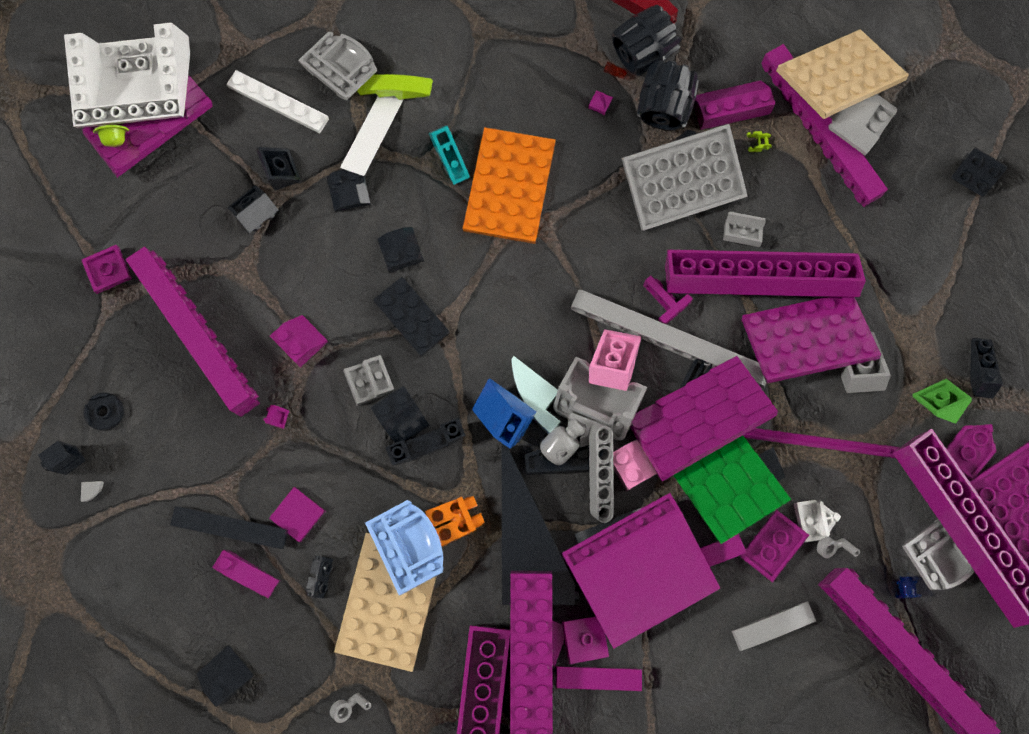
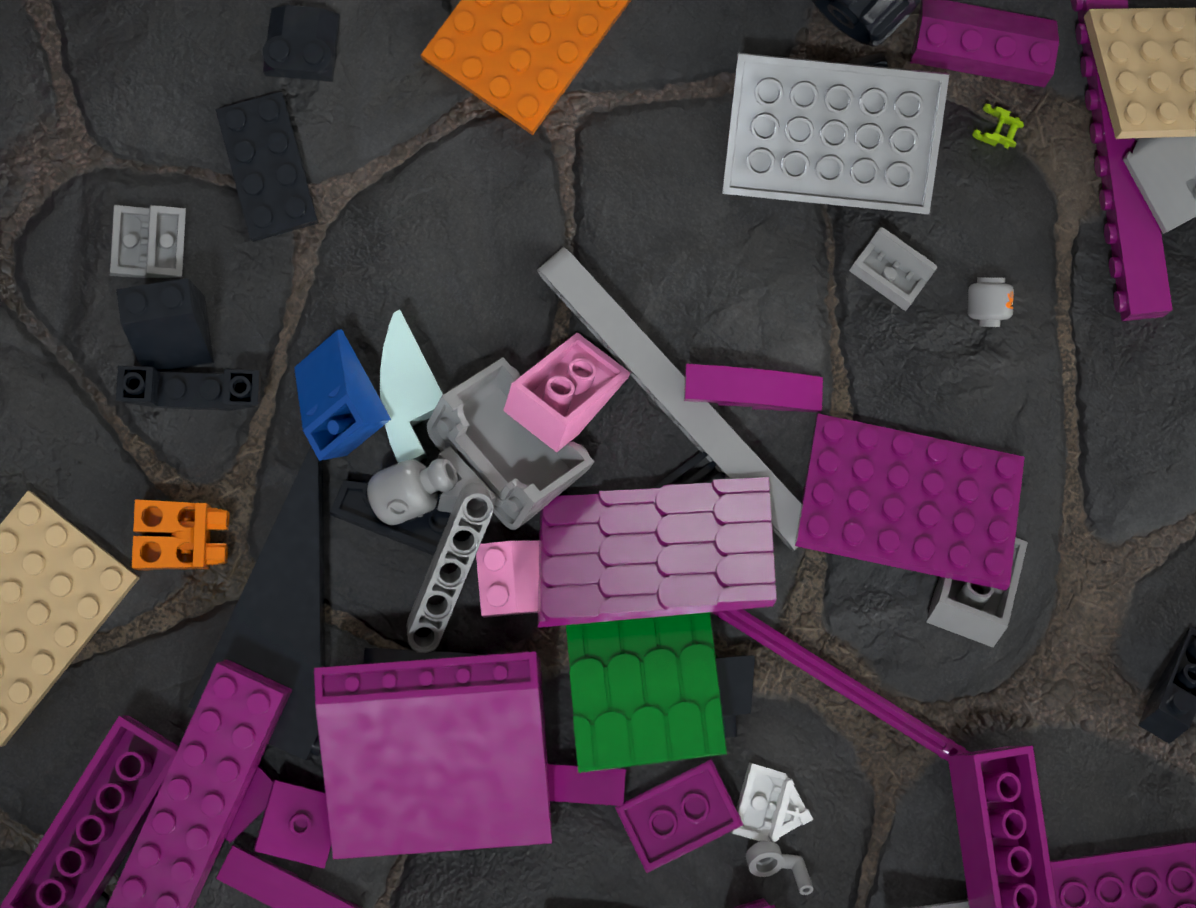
camera: 20 degrees right, 5 degrees up
magenta slope [270,315,328,367] -> none
light blue slope [365,500,444,596] -> none
magenta bracket [643,276,693,324] -> none
magenta brick [665,250,866,297] -> none
bright green slope [912,379,972,424] -> none
magenta tile [946,424,996,480] -> none
none -> magenta slope [684,364,823,413]
none -> light grey head [968,277,1014,327]

